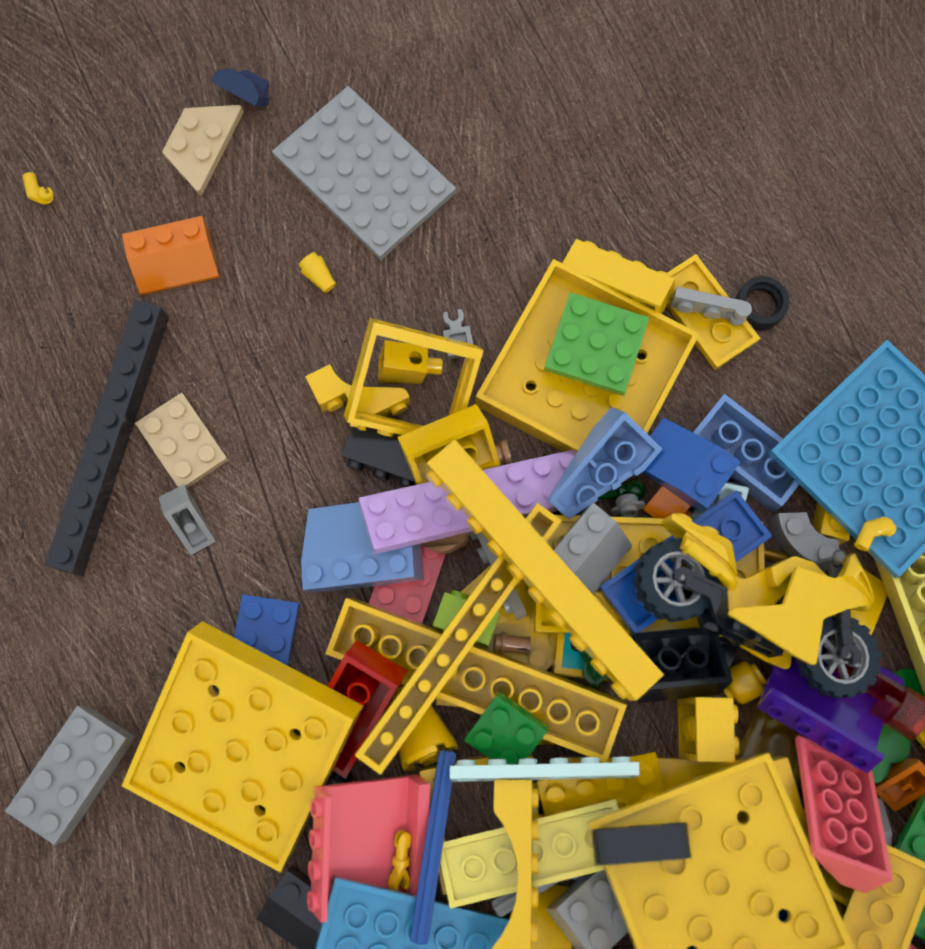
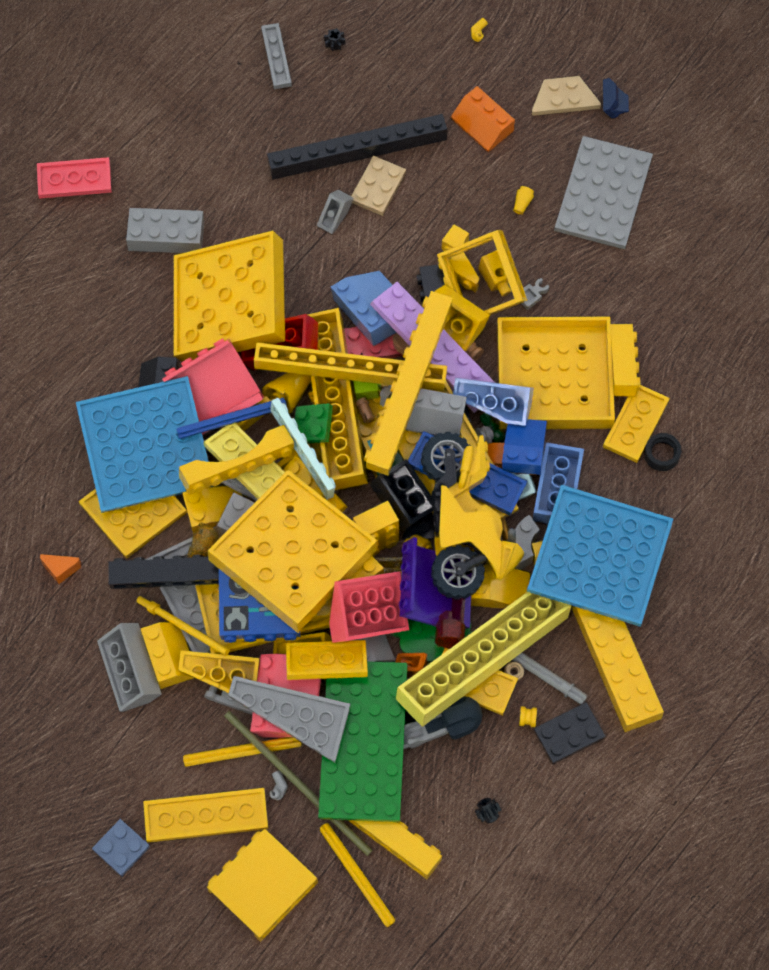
camera: 65 degrees right, 10 degrees down
blue plate [234,594,300,666] -> none
yellow piece [388,830,411,891] -> none
bright green plate [544,292,650,396] -> none
black beam [591,822,692,865] -> none
light grey plate [670,287,752,326] -> none
yellow arm [854,517,897,551] -> none

